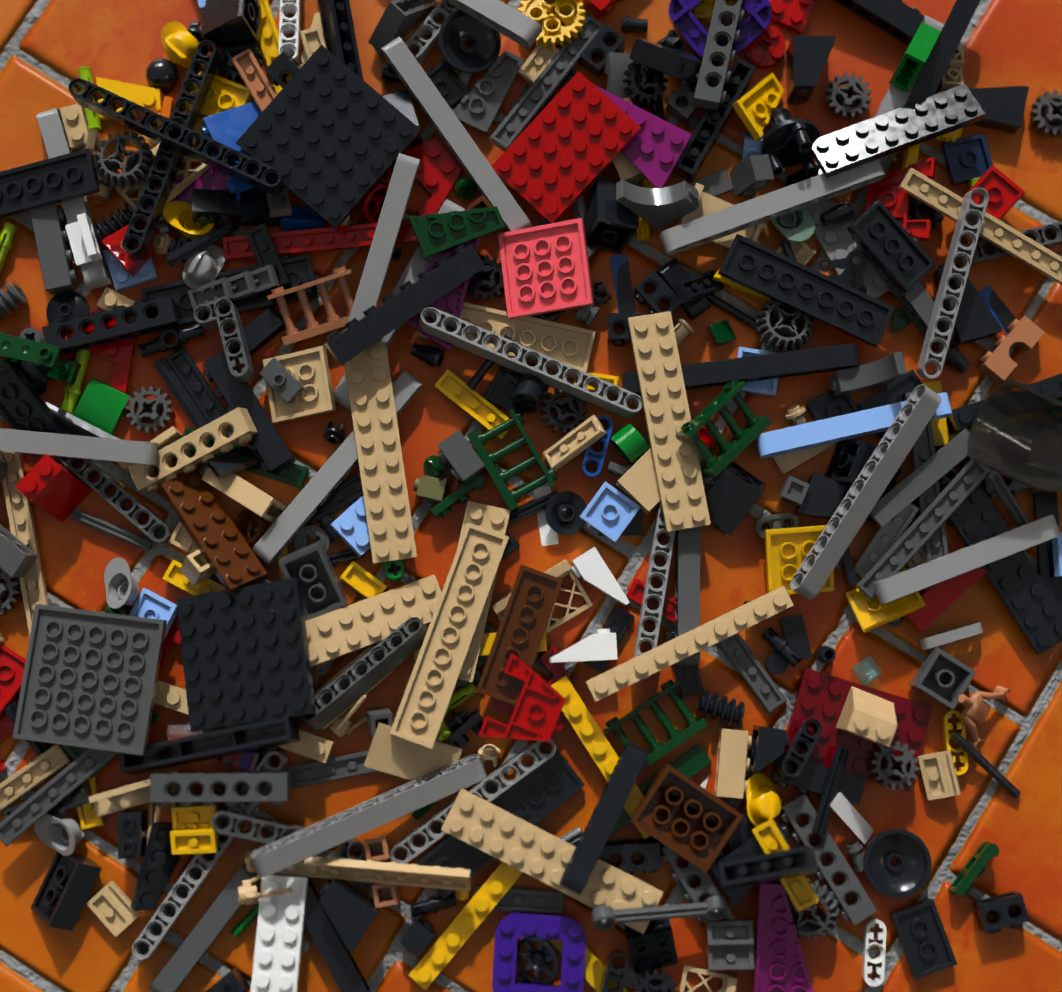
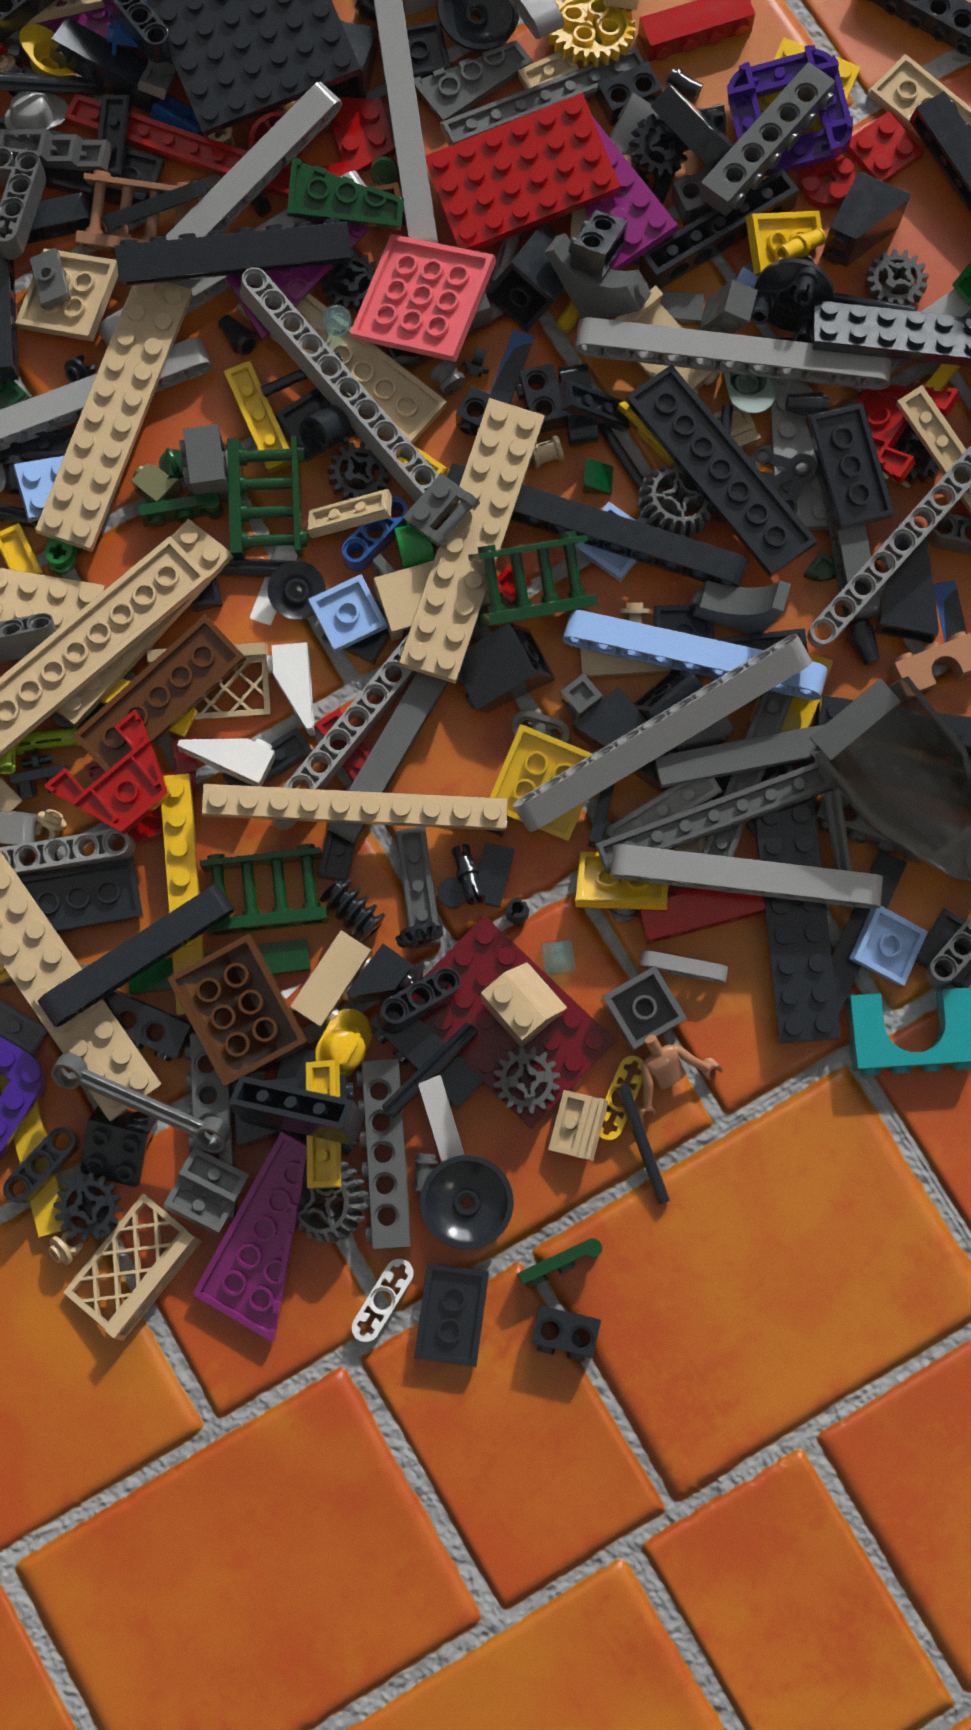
camera: 30 degrees right, 5 degrees down
none -> black beam [101,179,208,232]
none -> clear light blue tile [322,305,352,336]
none -> black gear [395,922,444,948]
none -> dark grey plate [403,473,480,548]
none -> black brick [568,210,628,278]
none -> yellow pin [775,227,826,261]
none -> dark grey tile [809,678,901,761]
none -> black bar [834,292,917,311]

